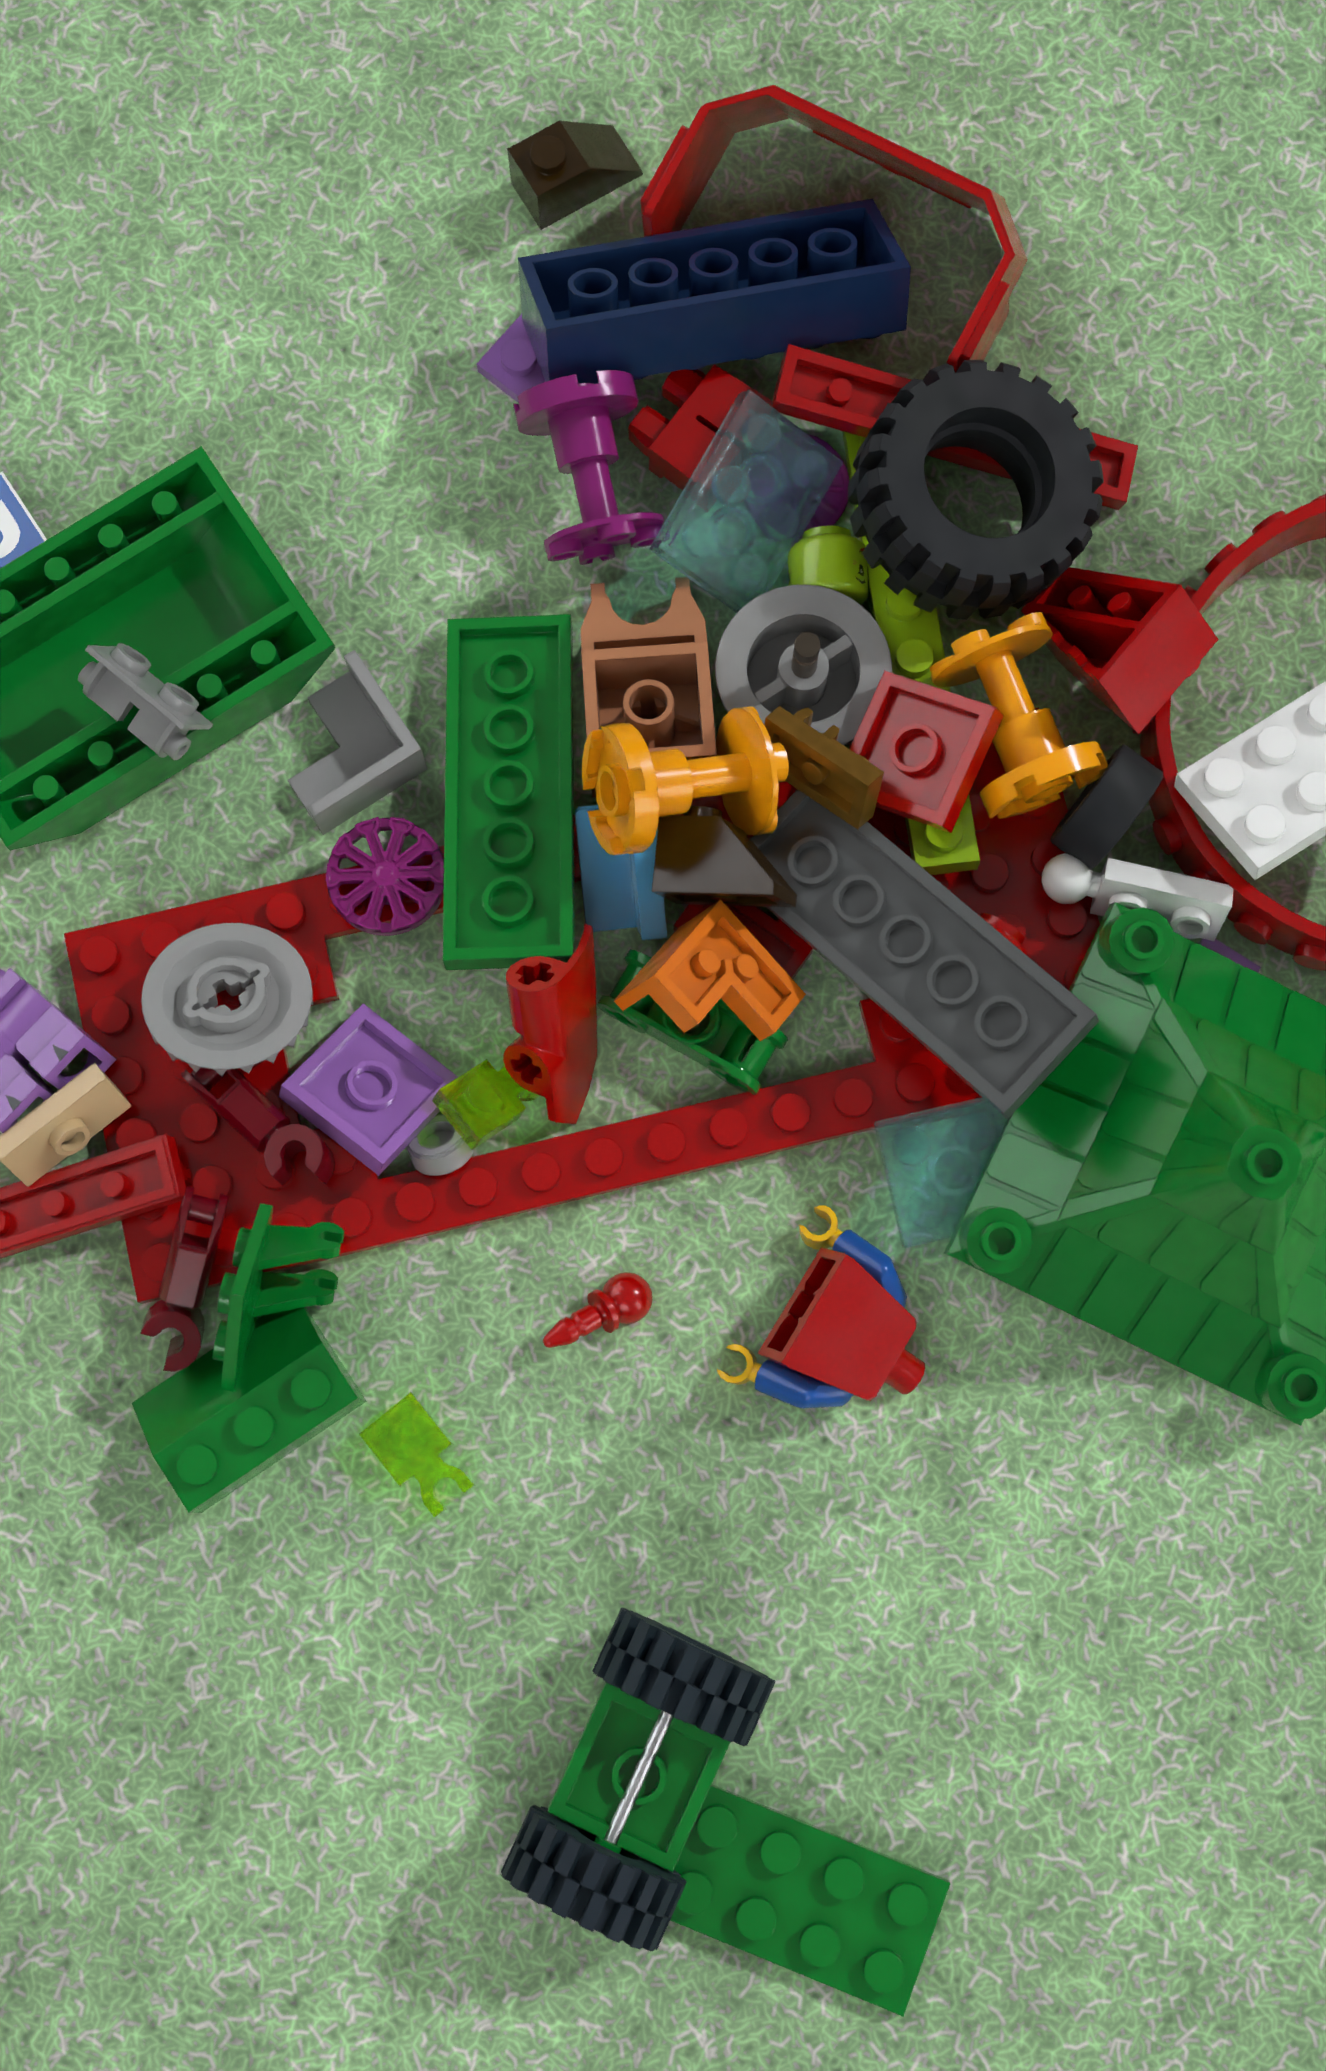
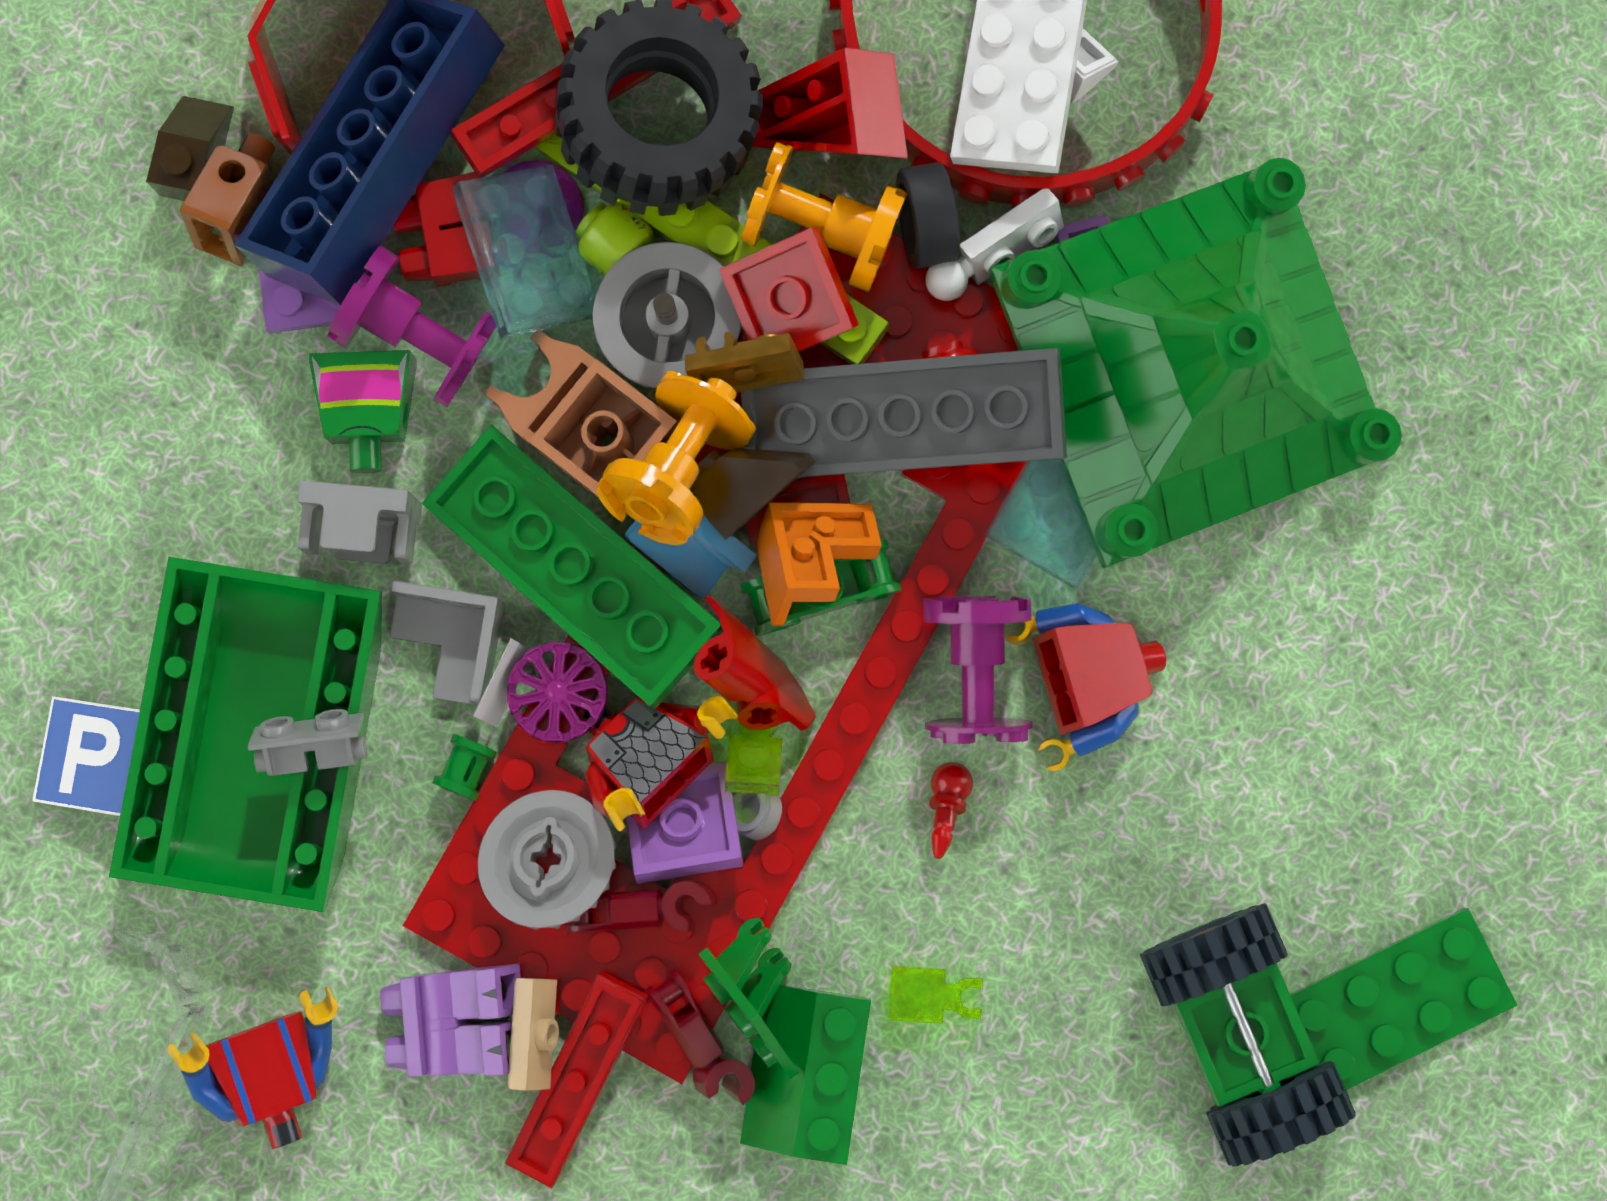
camera: 45 degrees left, 5 degrees up
none -> dark orange torso [179,133,275,267]
none -> light grey panel [297,480,422,564]
none -> green torso [309,350,417,473]
none -> green bush [432,734,497,801]
none -> white sticker [473,638,530,727]
none -> torso [582,696,738,831]
none -> magenta piece [923,596,1033,744]

